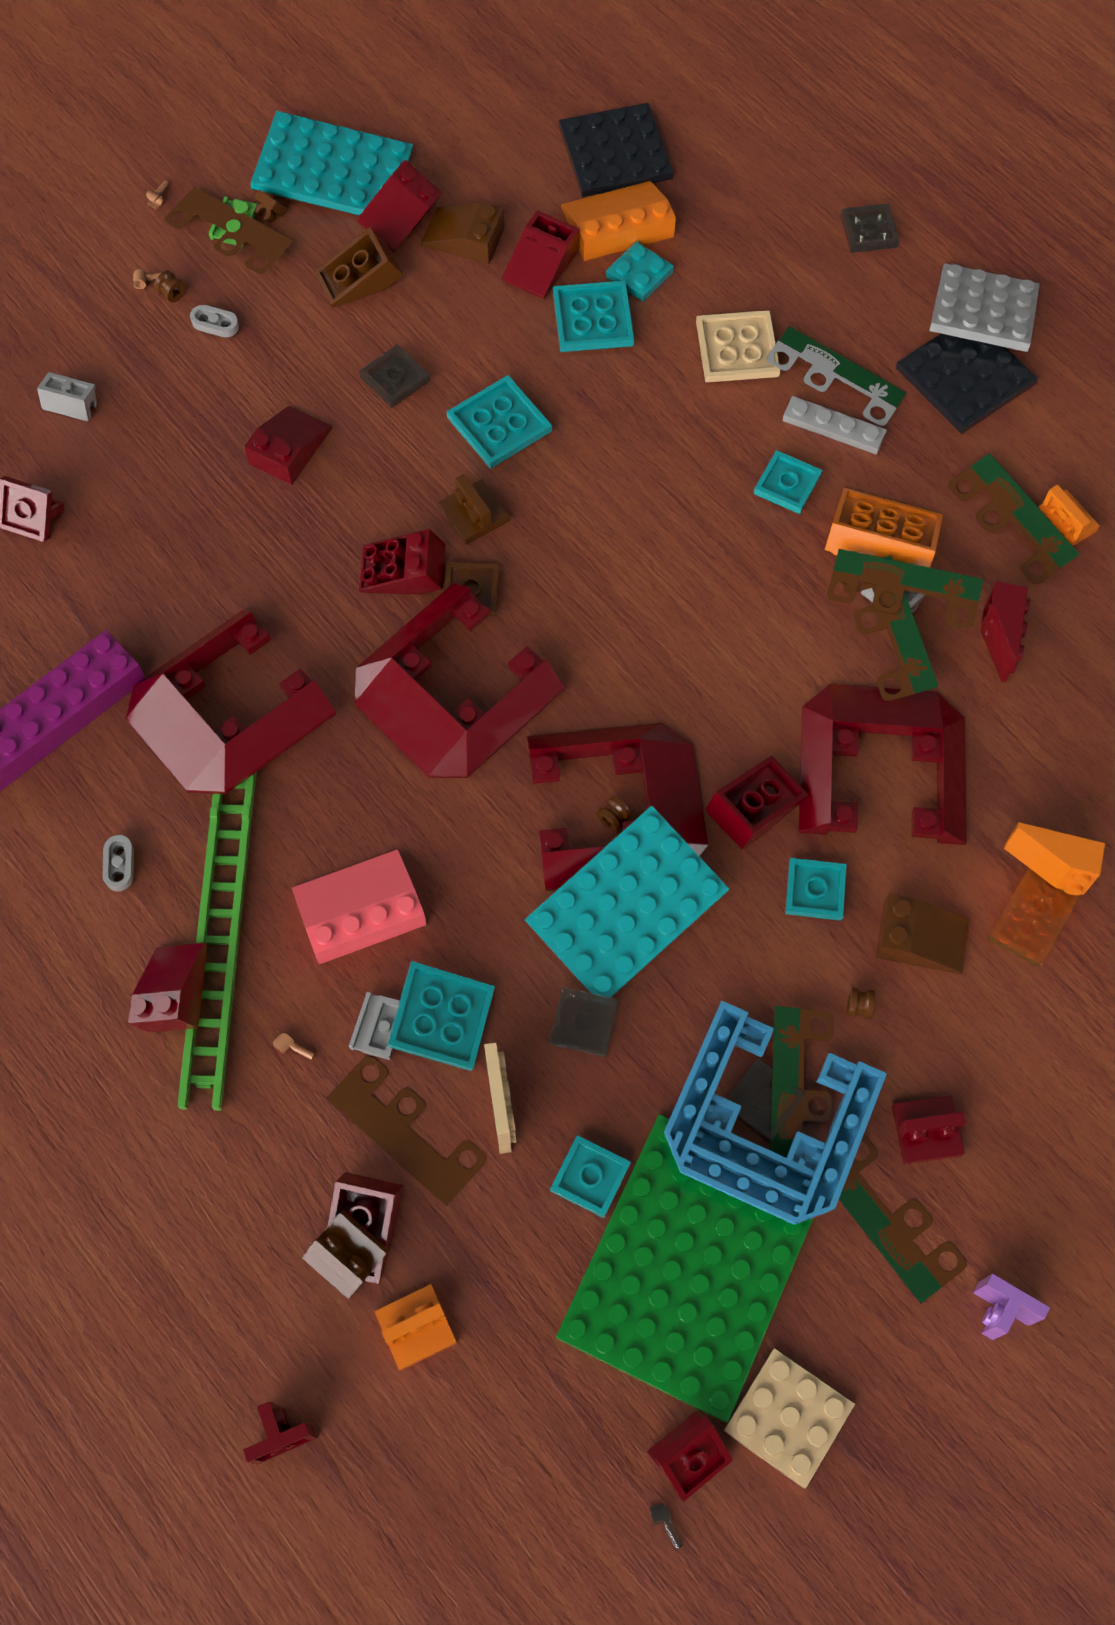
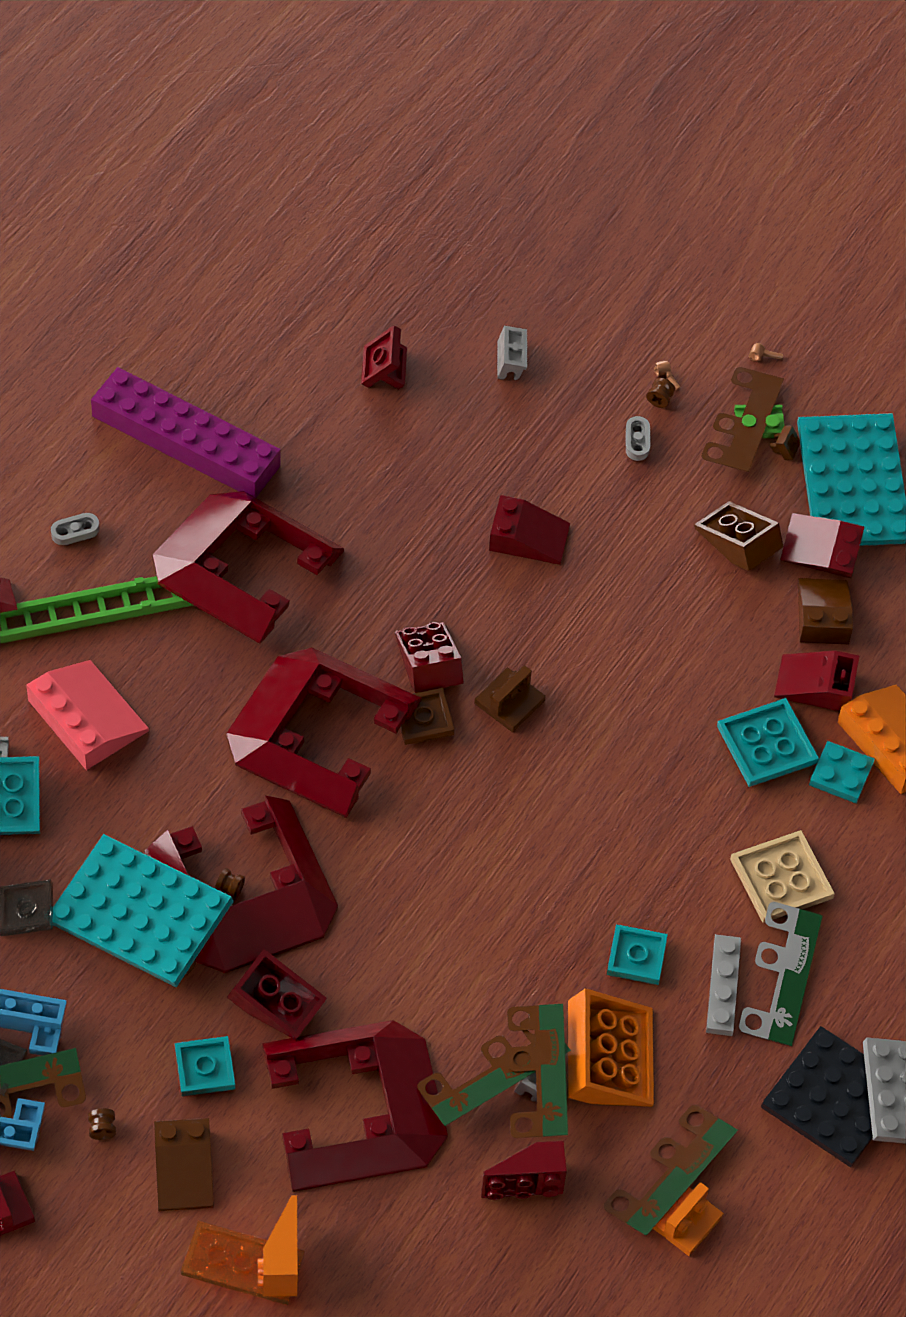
camera: 70 degrees right, 10 degrees down
clear smoke plate [359,344,430,408] -> none
teal plate [447,375,552,469] -> none

